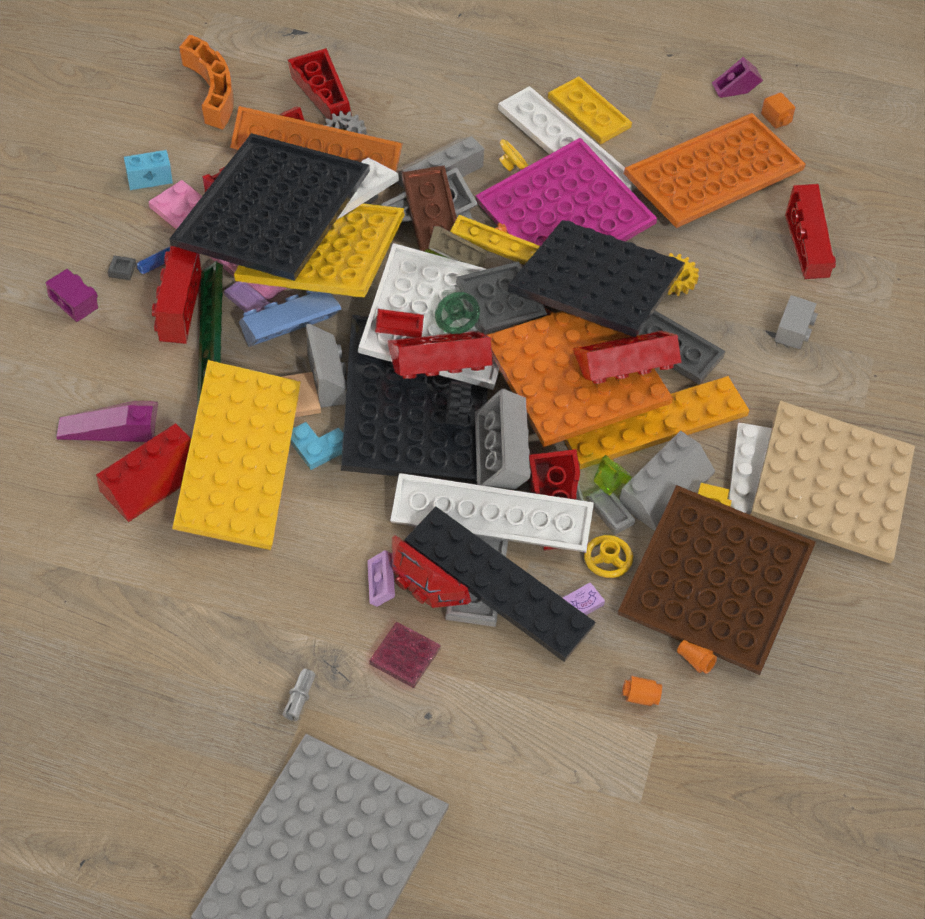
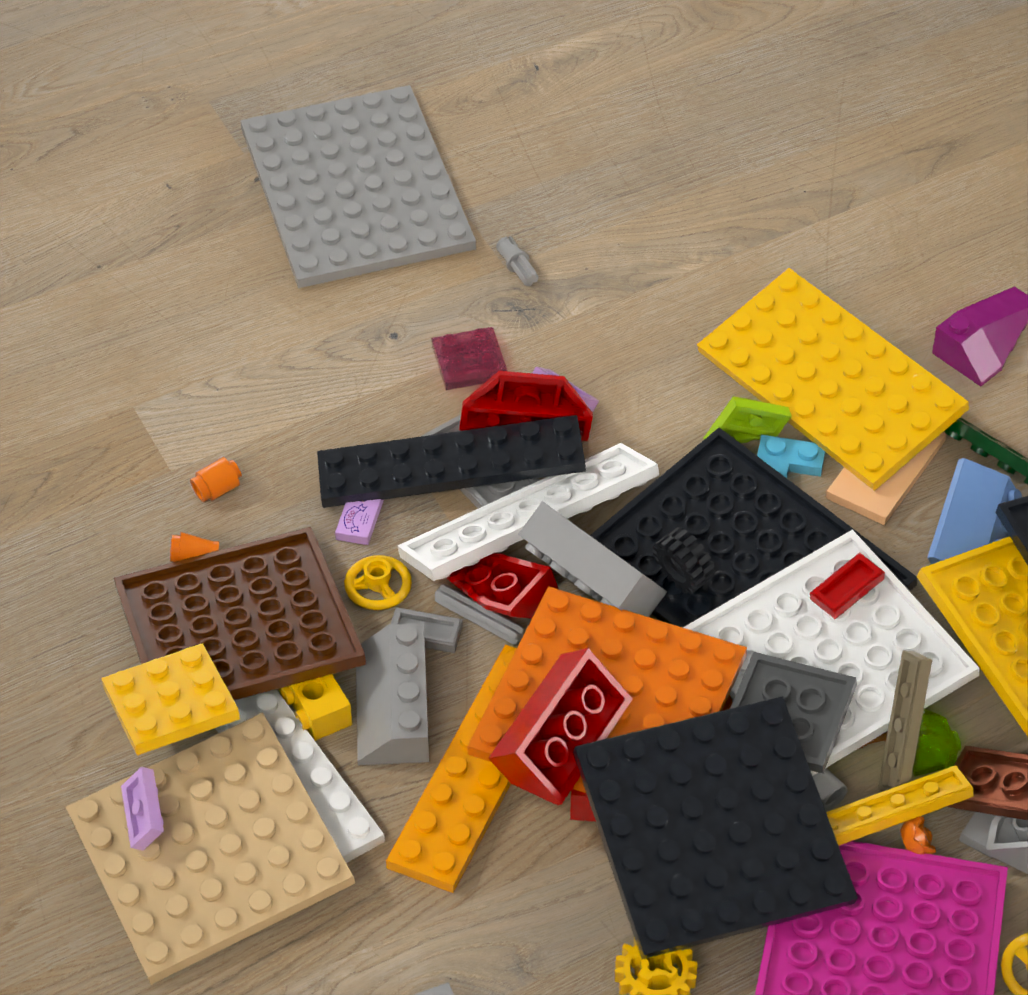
camera: 140 degrees right, 5 degrees down
red slope [96,423,191,522] -> none
light grey slope [306,324,347,408] -> none
red slope [388,331,492,379] -> none
clear green piece [435,292,480,334] -> none
clear neon green slope [594,454,633,496] -> none
dark grey plate [638,310,725,385] -> none
none -> yellow plate [101,643,240,756]
none -> lavender plate [121,767,164,851]
none -> lime wing [703,396,792,443]

